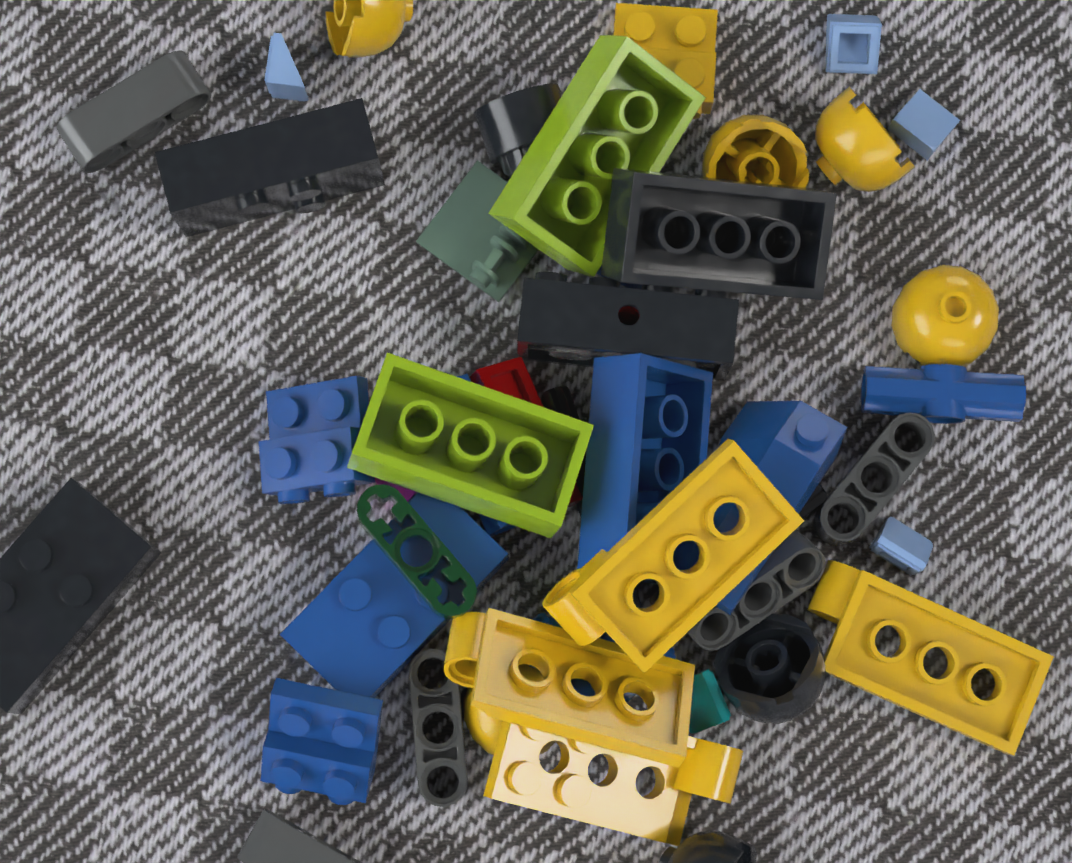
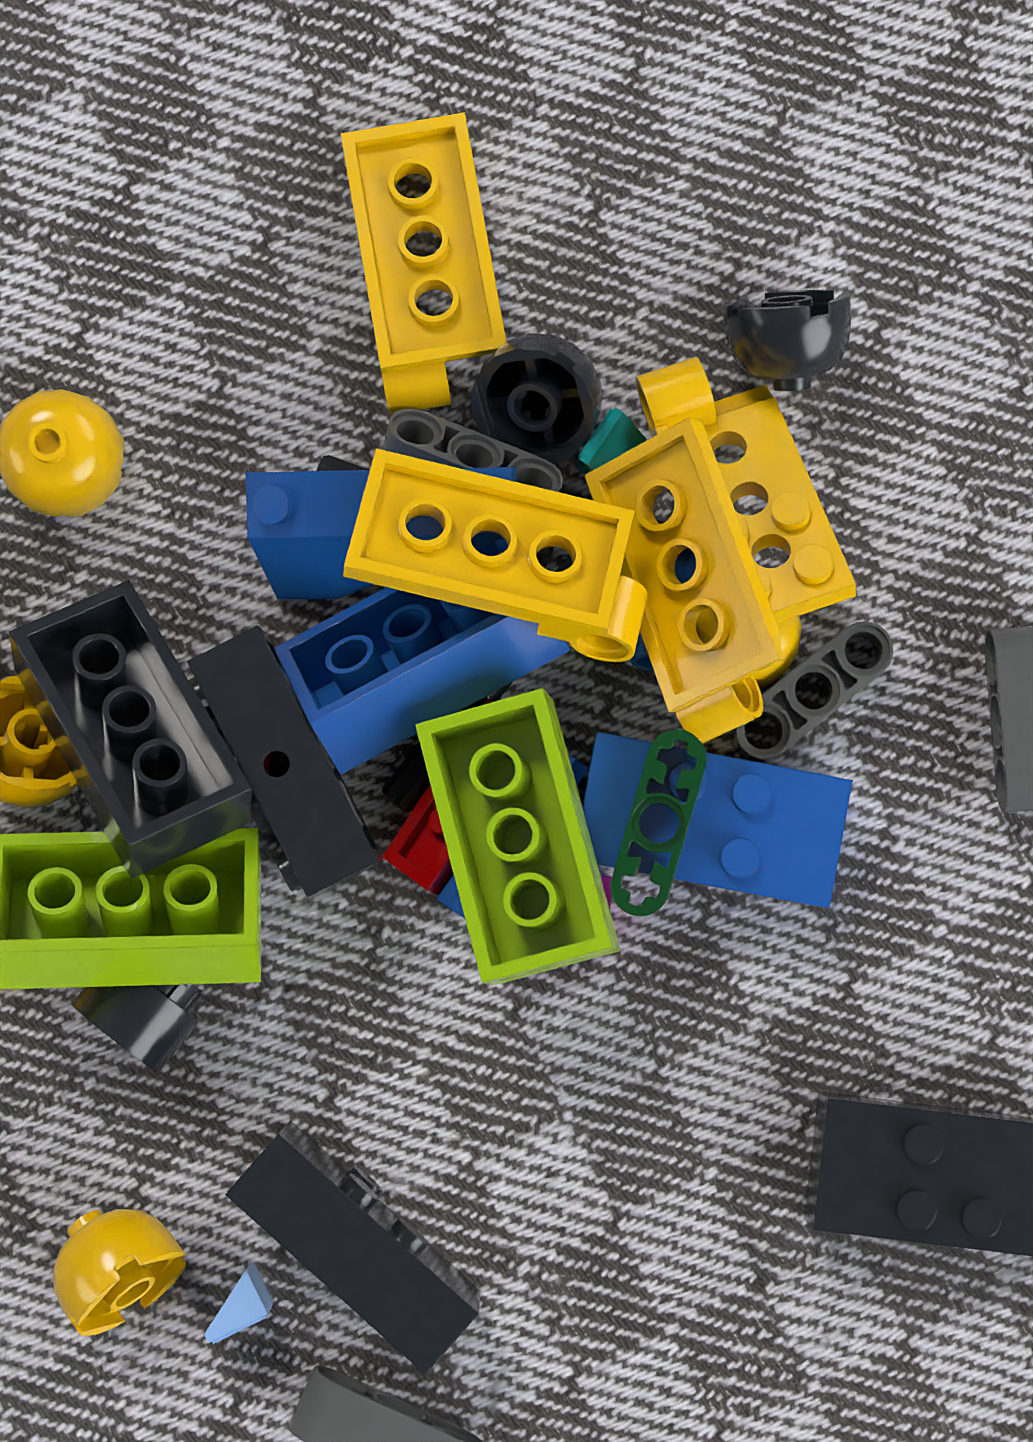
camera: 125 degrees left, 5 degrees up
blue plate [258,376,376,504] -> none
blue plate [260,678,383,805] -> none
sand green hinge [416,160,539,302] -> none
dark grey beam [813,413,935,546] -> none
blue piece [860,364,1026,424] -> none
light blue slope [869,517,933,576] -> none

